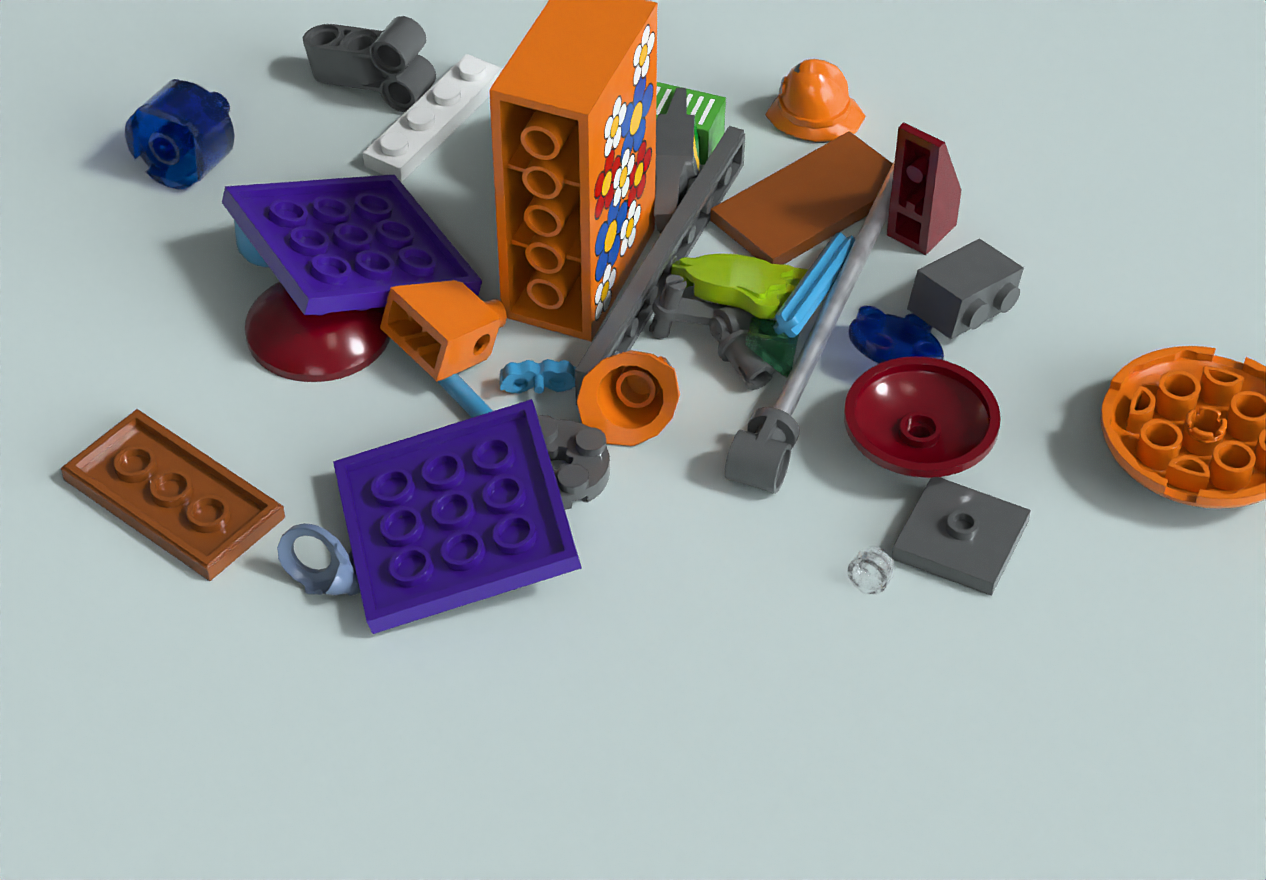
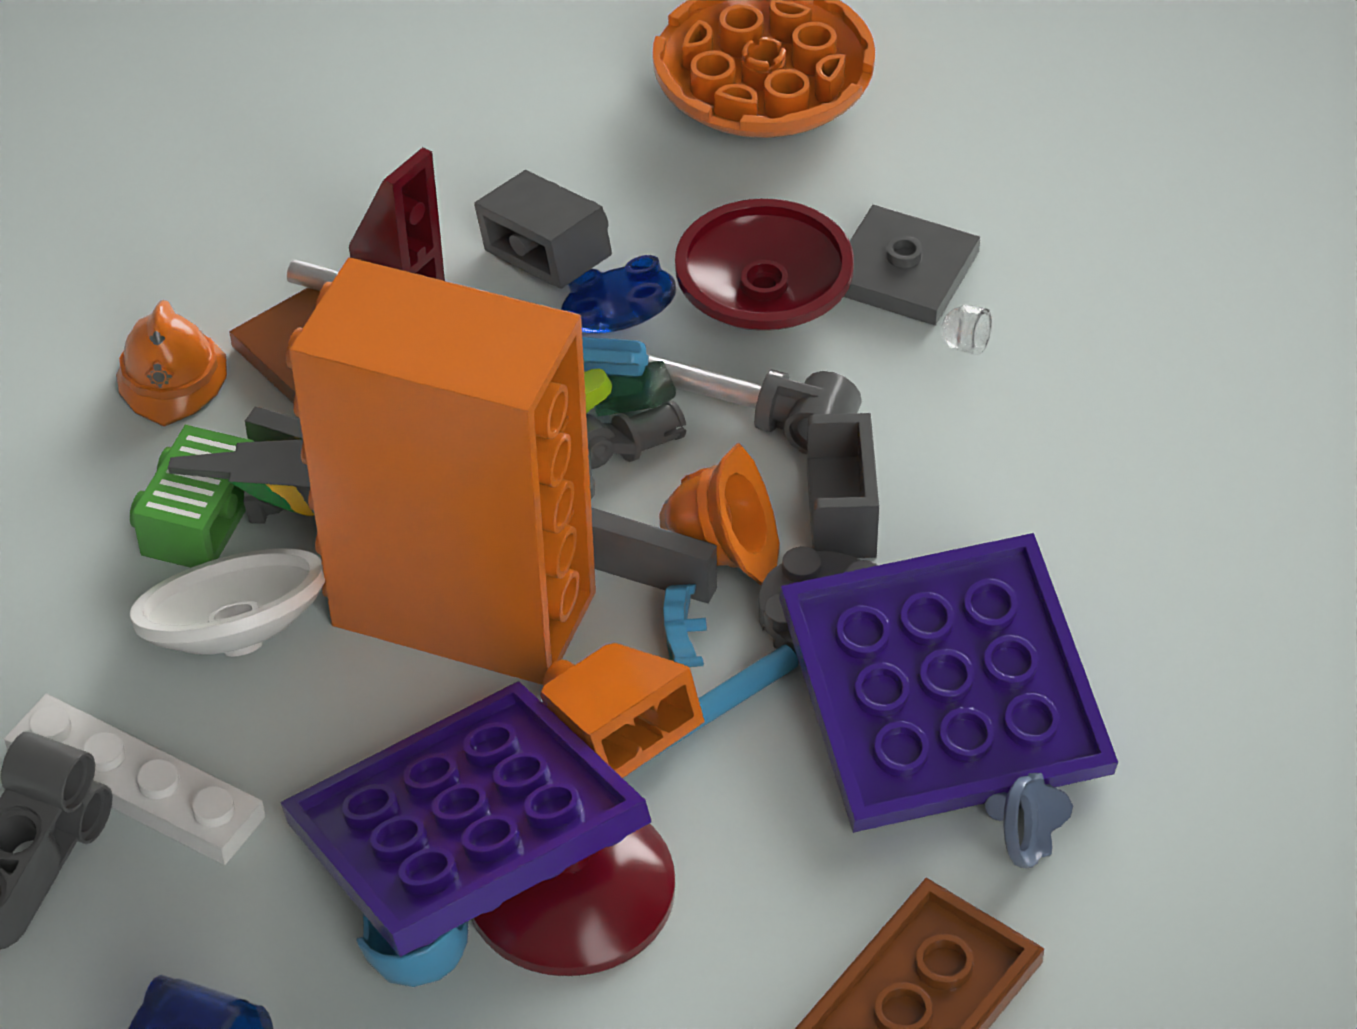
camera: 90 degrees left, 0 degrees up
none -> dark grey panel [806,413,879,558]

